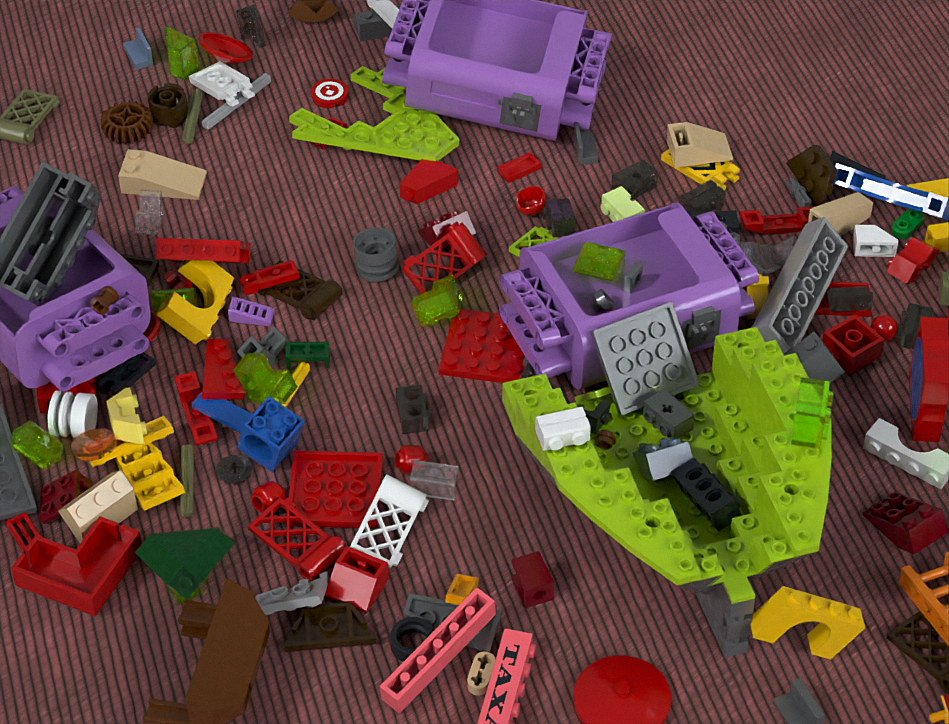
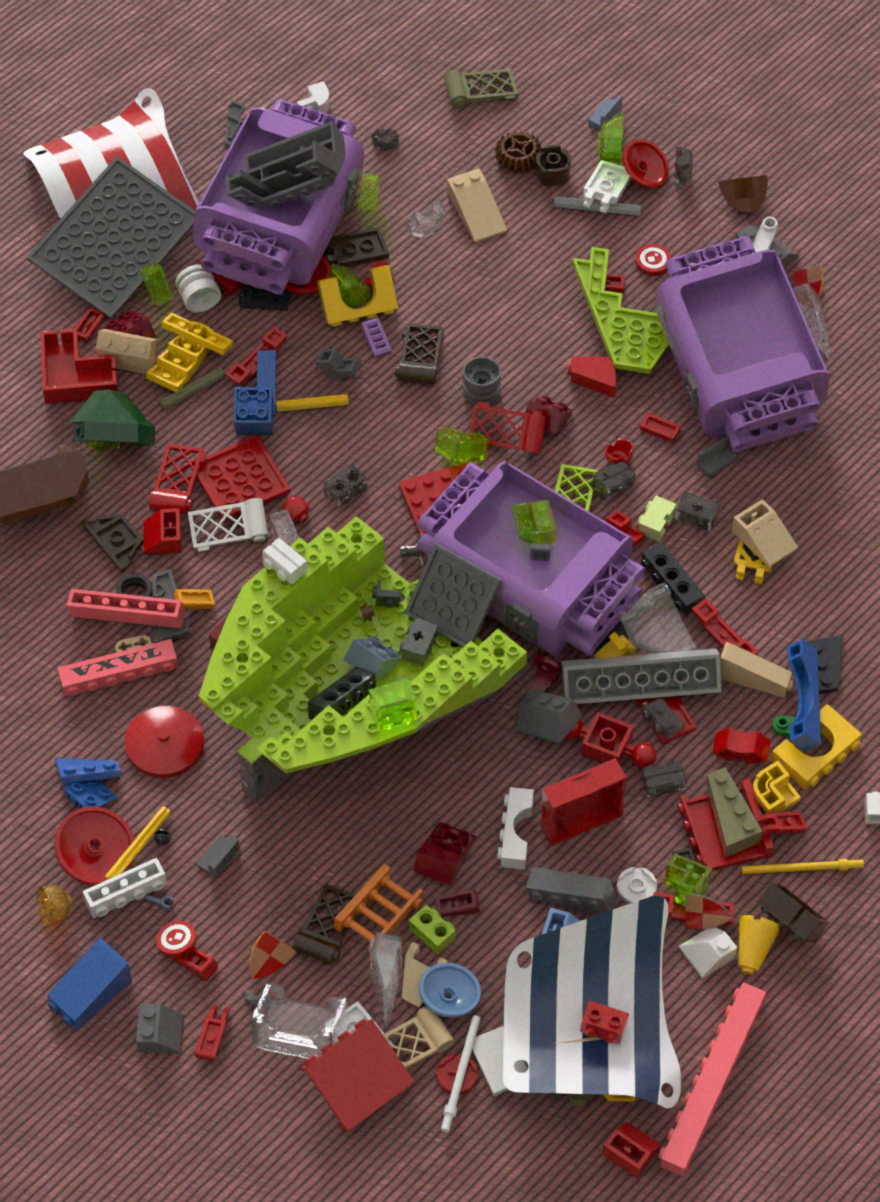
camera: 60 degrees right, 10 degrees up
clear orange tile [71,429,116,461] -> none
reddish brown bush [90,286,119,315] -> none
light yellow slope [106,387,147,444] -> none
red panel [156,238,251,263] -> none
olive axle [182,88,203,145] -> none
red wing [201,338,245,399] -> none
clear smoke gear [216,455,252,485] -> none
clear neon green brick [233,353,298,404] -> none
red hinge [239,260,300,295] -> none
red head [251,481,285,513] -> none
light grey wing [256,572,330,615] -> none
dark green hinge [285,341,330,368] -> none
dark grey tile [591,289,614,311] -> none
clear smoke brick [679,180,726,212] -> none
yellow arch [750,586,865,660] -> none
dark grey axle [785,177,812,207] -> none
dark brown wing [786,145,837,207] -> none
white slope [853,225,898,257] -> none

